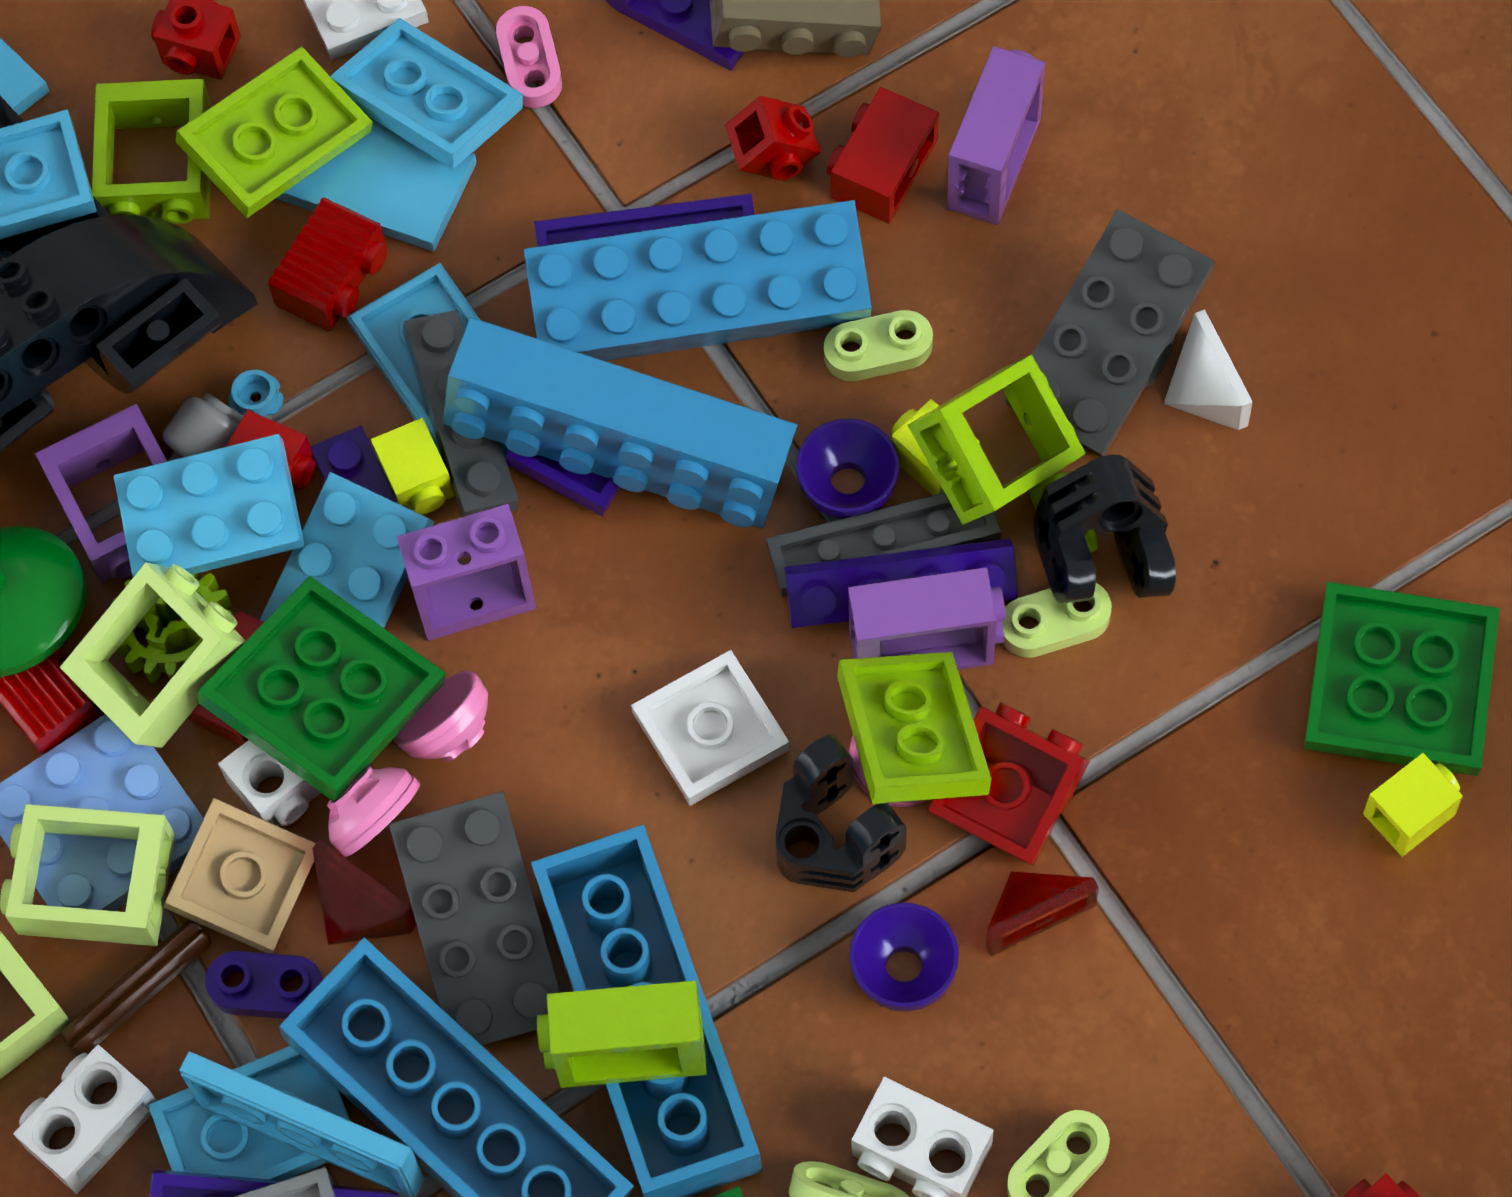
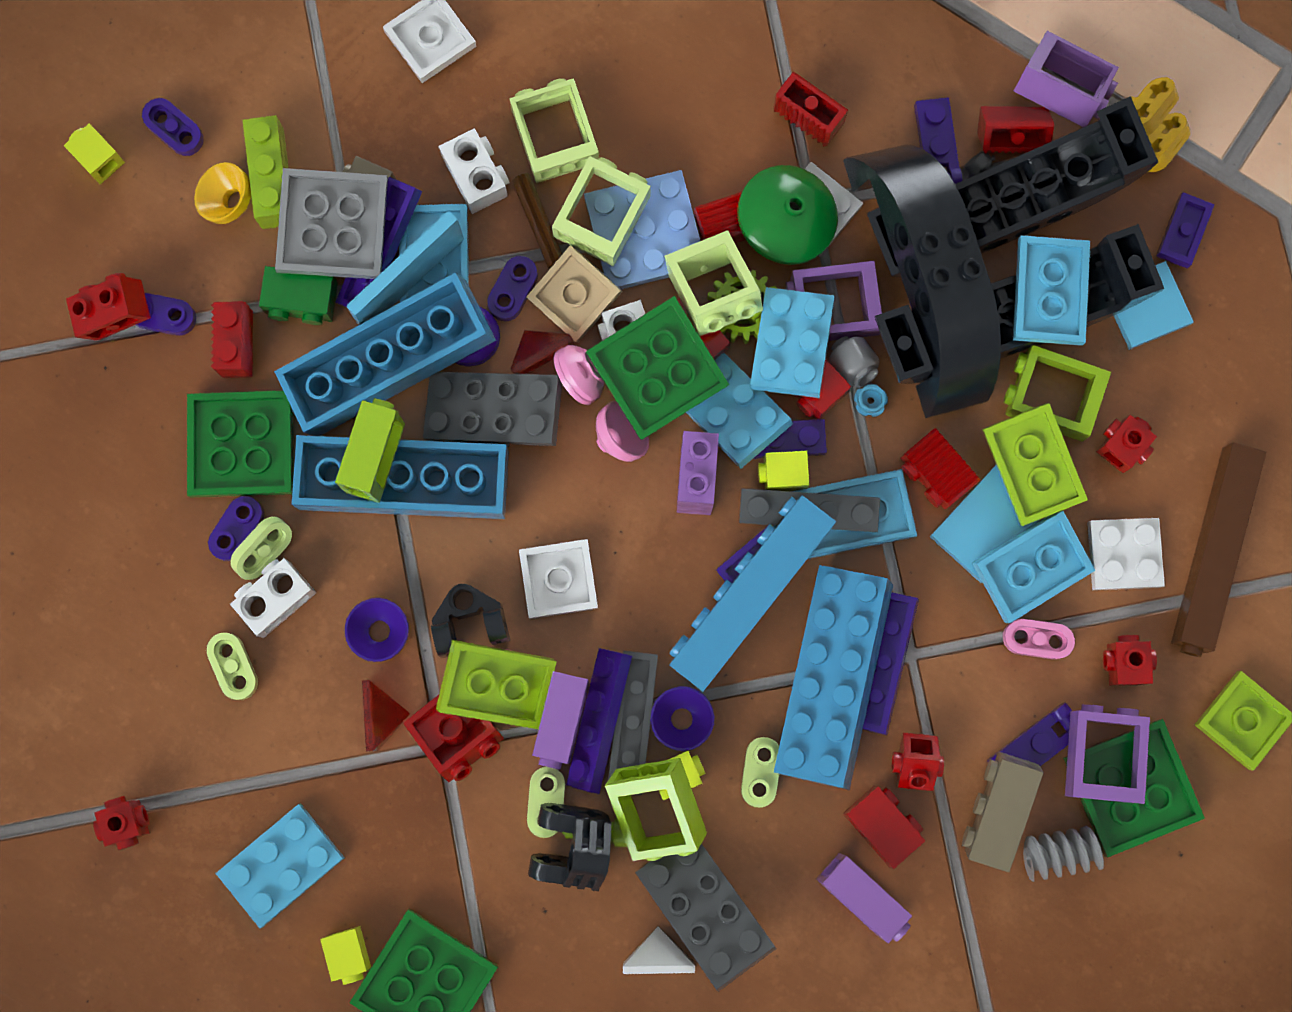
camera: 105 degrees right, 15 degrees up
none -> medium azure plate [216,804,345,928]

